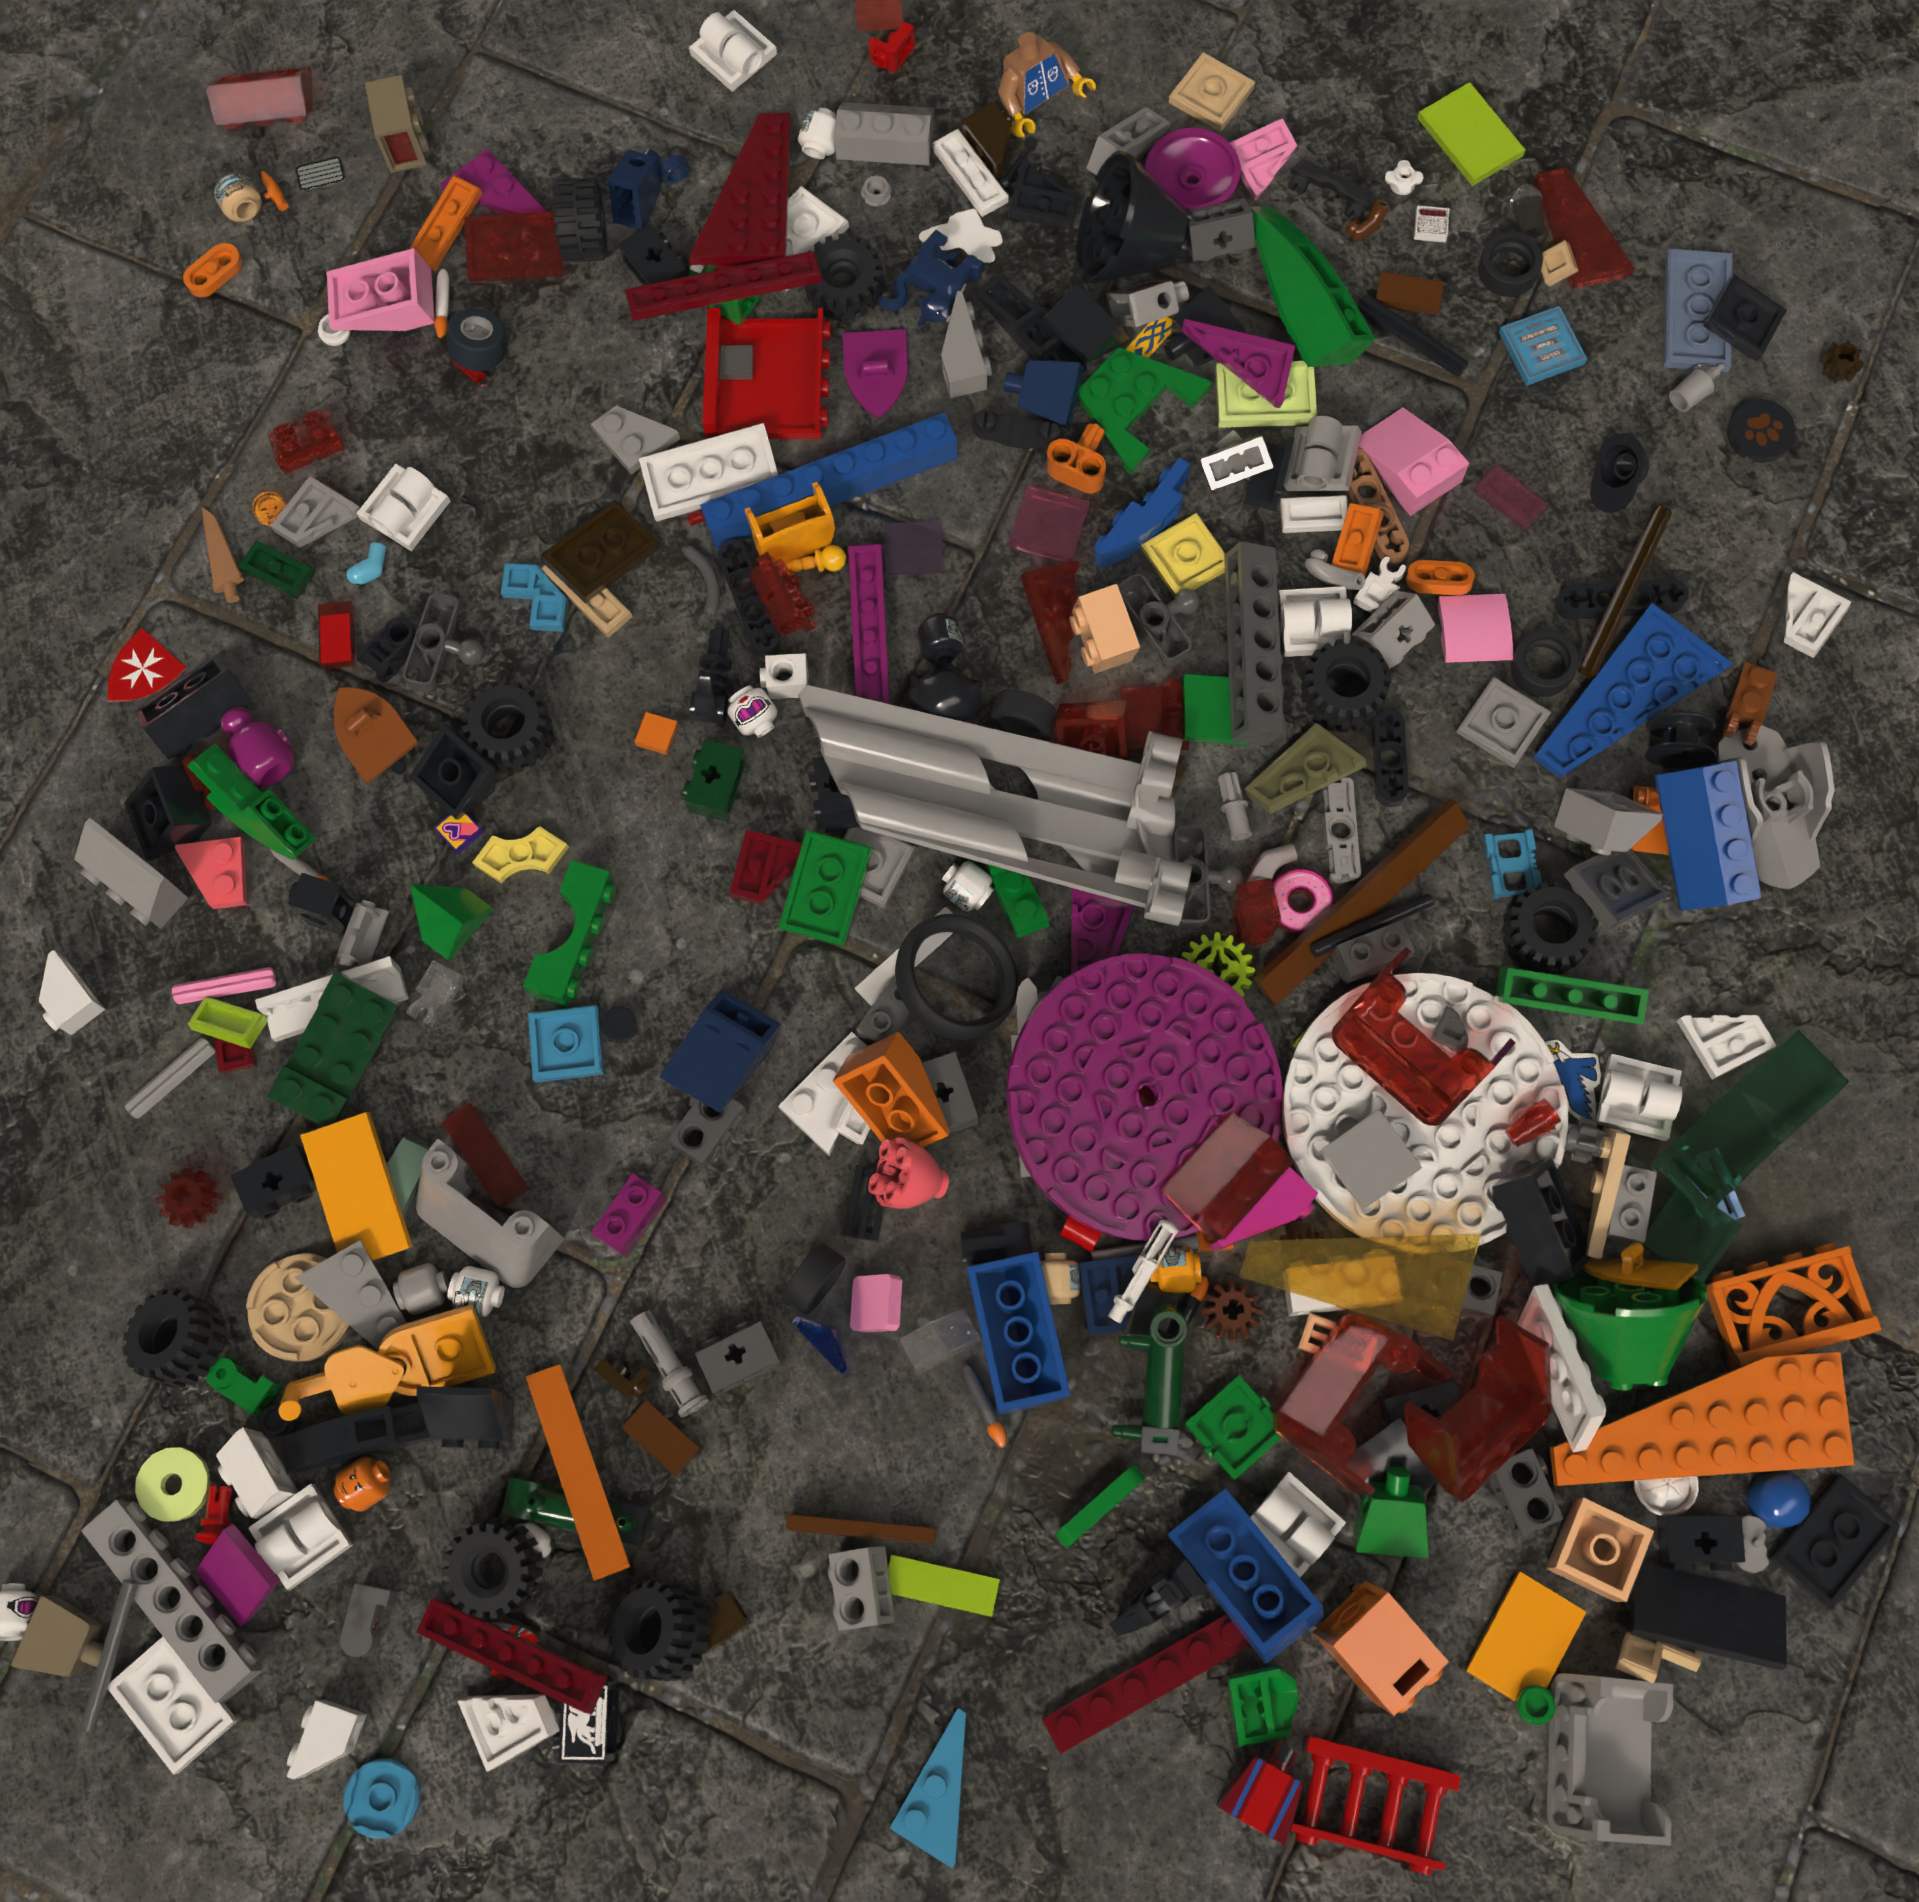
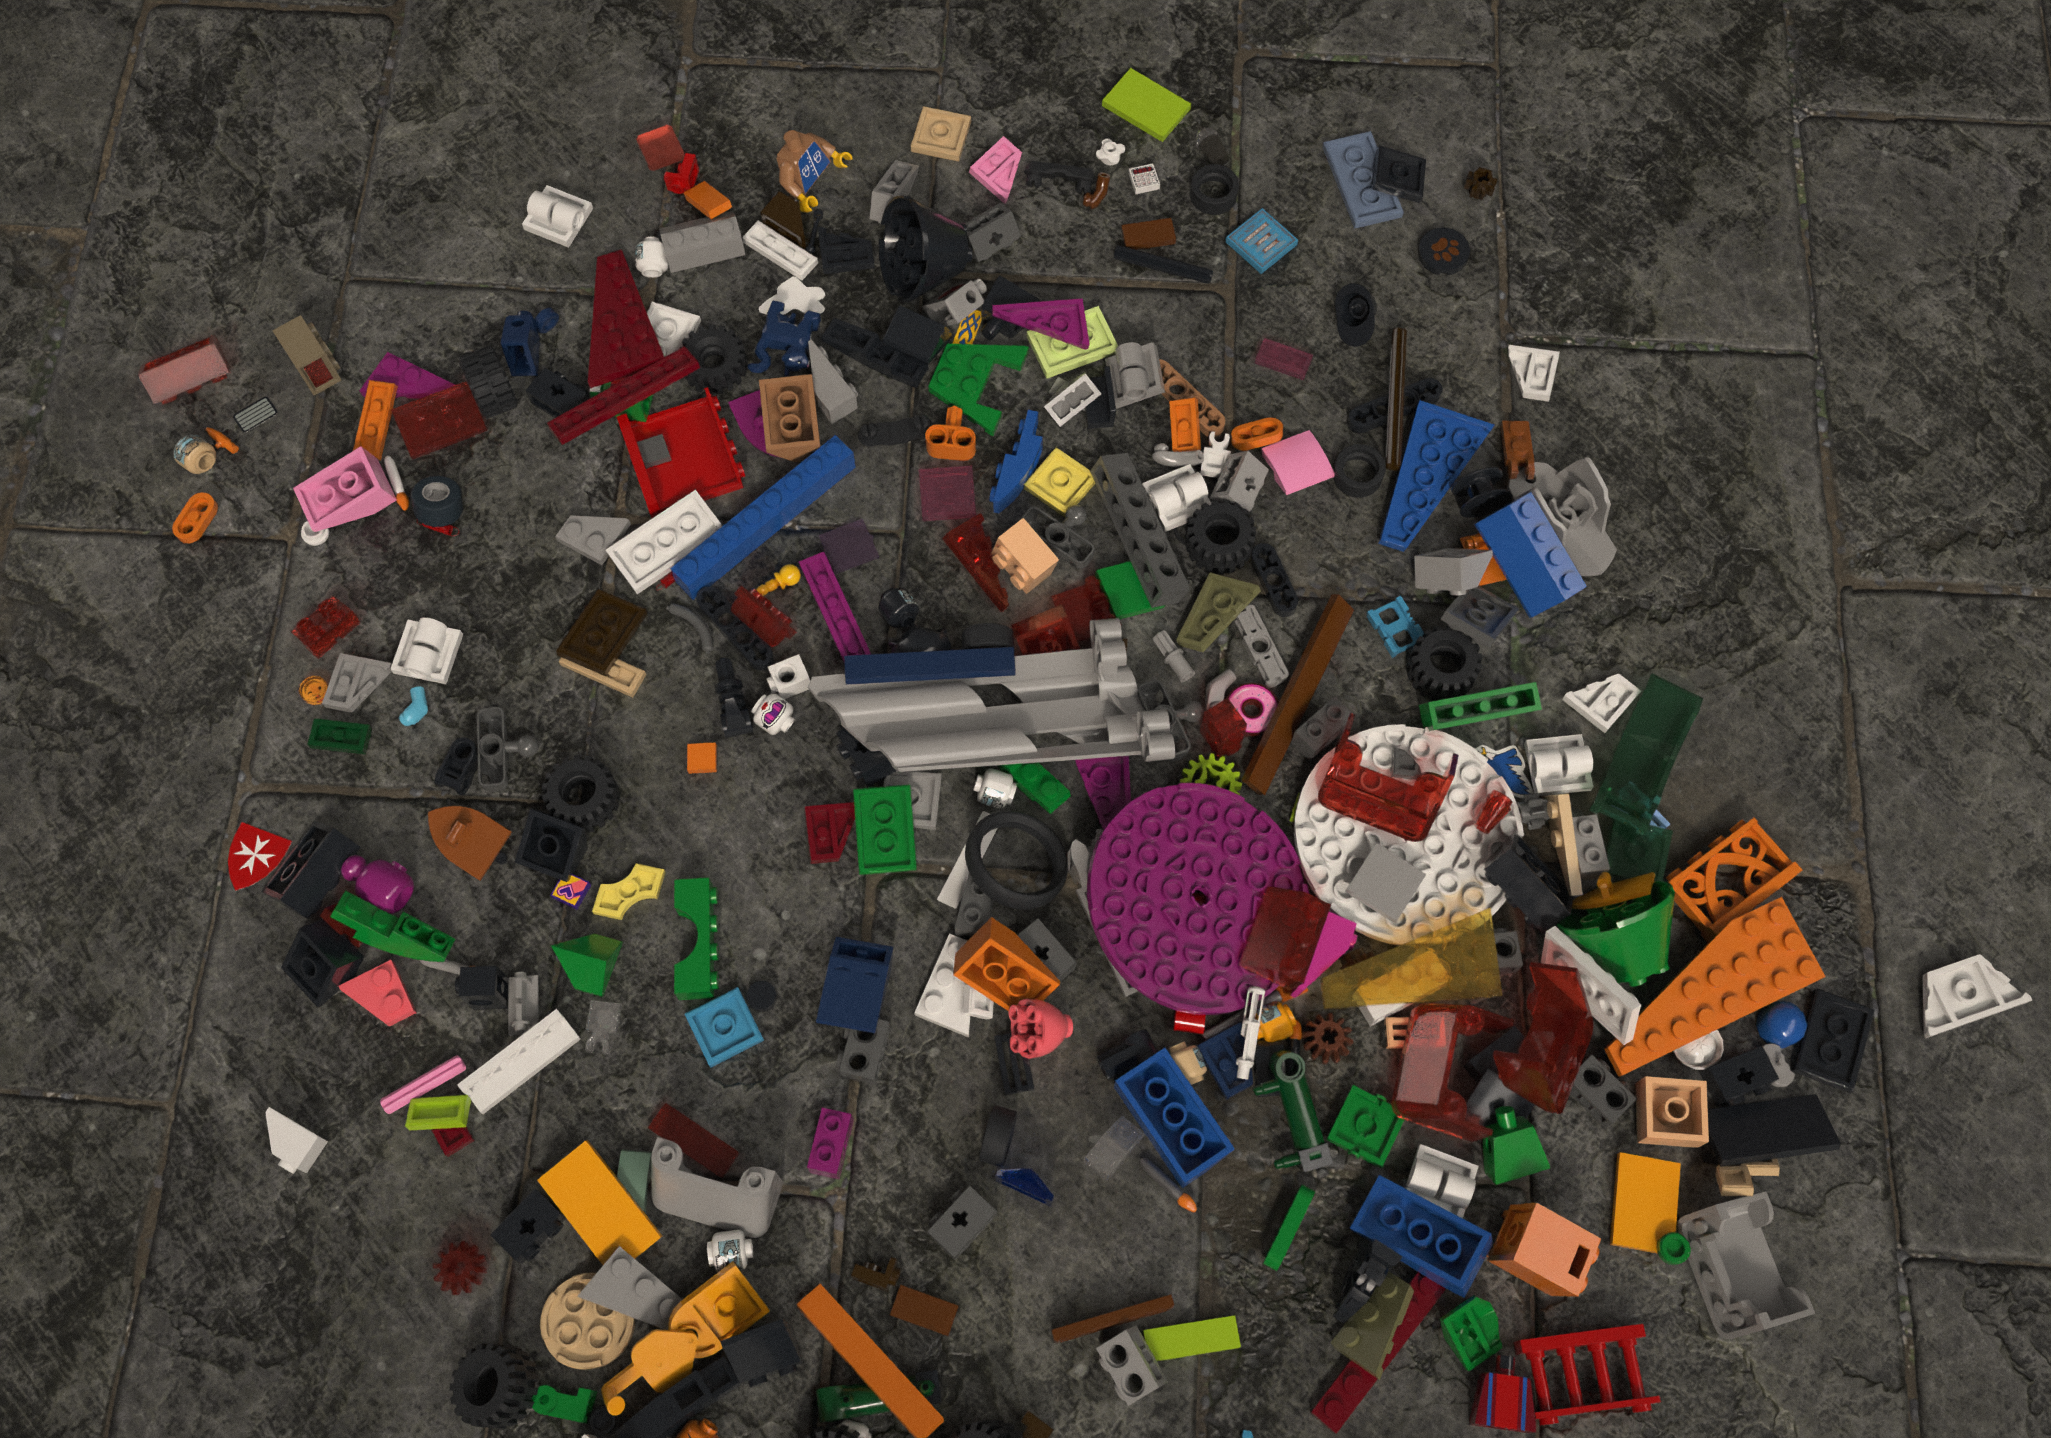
camera: 25 degrees left, 5 degrees down
light grey slope [74,817,188,929] -> none
light grey axle [124,1038,215,1118] -> none
medium nougat bar [202,507,244,603] -> none
dark green piece [267,971,402,1127] -> none
tile [318,601,356,669] -> none
light grey head [393,1263,449,1315] -> none
dark azure tile [501,563,568,632] -> none
light grey pin [630,1310,709,1417] -> none
dark green brick [682,739,747,822] -> none
light orange piece [744,481,835,568] -> none
bright pink piece [850,1274,903,1333] -> none
light grey plate [861,176,892,207] -> none
dark blue torso [1003,361,1084,429] -> none
magenta dish [1146,128,1241,210] -> none
green wedge [1249,206,1375,367] -> none
white tile [1280,495,1348,533] -> none
black bar [1310,893,1434,958] -> none
bright pink slope [1358,407,1469,516] -> none
light grey tile [1456,676,1551,768] -> none
clear red wing [1534,168,1635,289] -> none
tan tile [1541,240,1579,286] -> none
light grey piece [1669,363,1724,412] -> none
none -> orange tile [684,181,732,219]
none -> medium nougat slope [759,374,821,462]
none -> dark blue tile [844,647,1016,685]
none -> olive wing [1330,1271,1414,1380]

